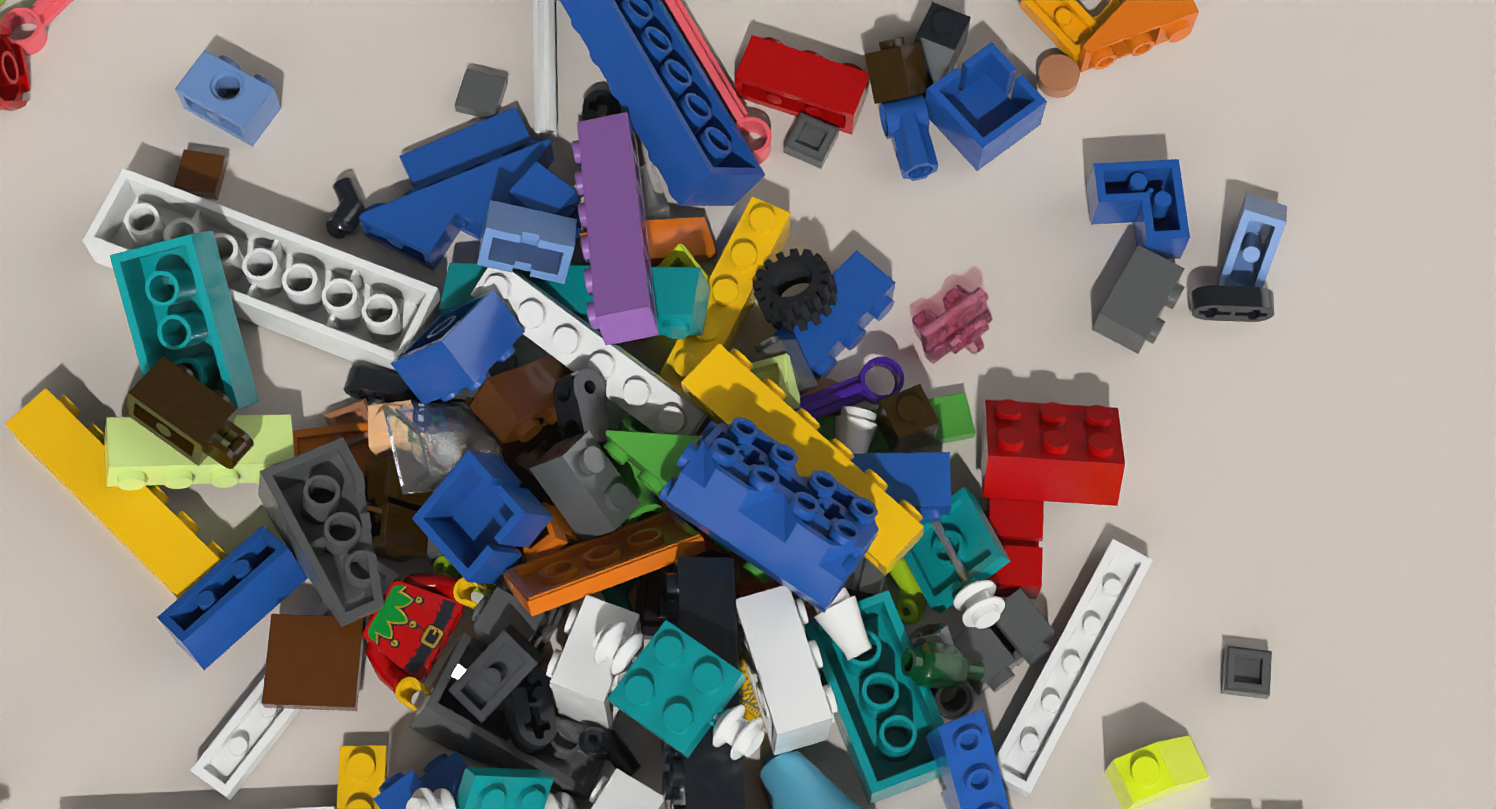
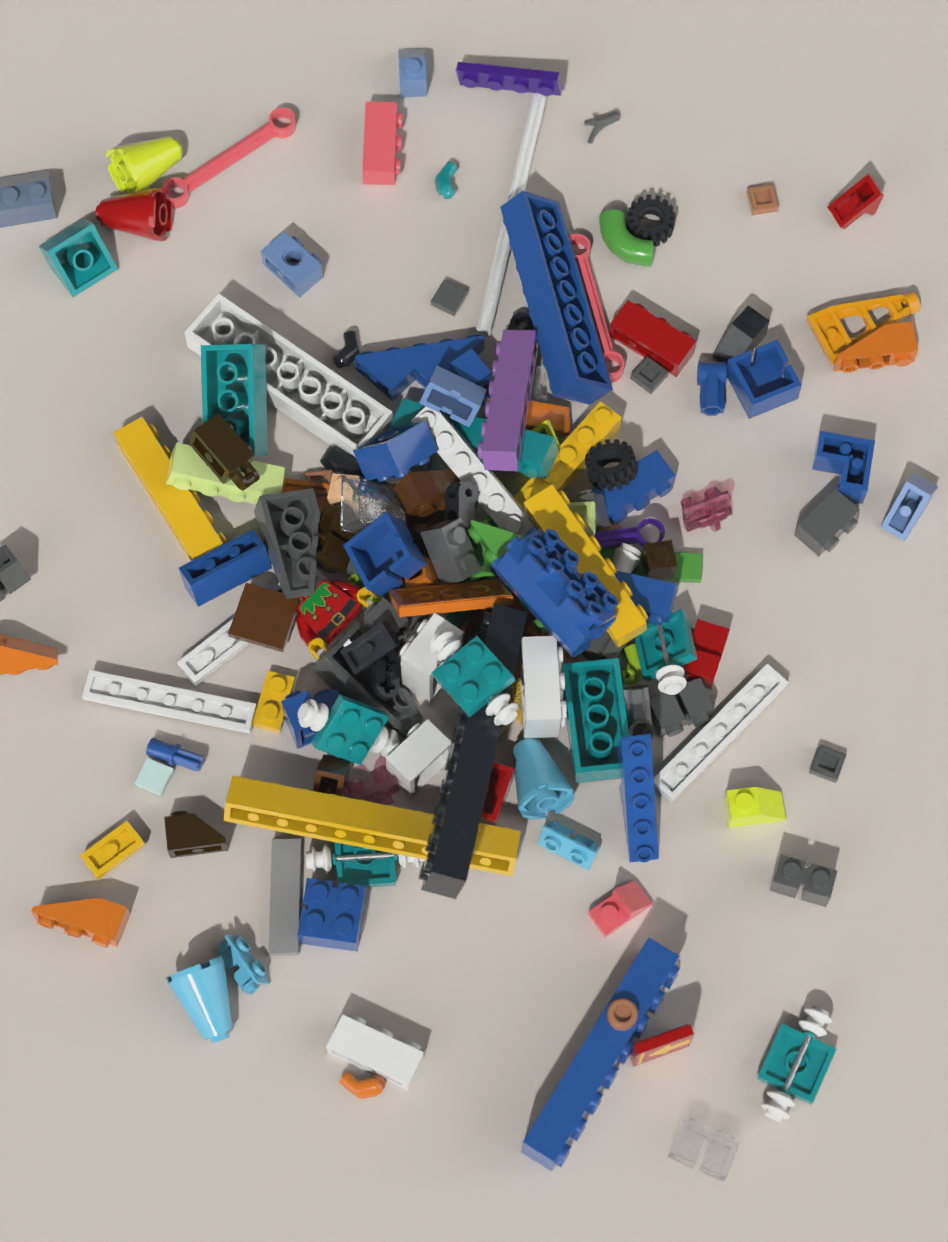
camera: 15 degrees right, 0 degrees up
reddish brown tile [174,149,228,200] -> none
blue tile [399,107,532,188] -> none
black arm [578,726,642,776] -> none
white cone [813,587,872,661] -> none
dark brown brick [864,37,930,104] -> none
dark green plant [901,642,985,689] -> none
red brick [980,399,1125,506] -> none
nougat tile [1037,54,1080,98] -> none
black beam [1191,285,1274,322] -> none

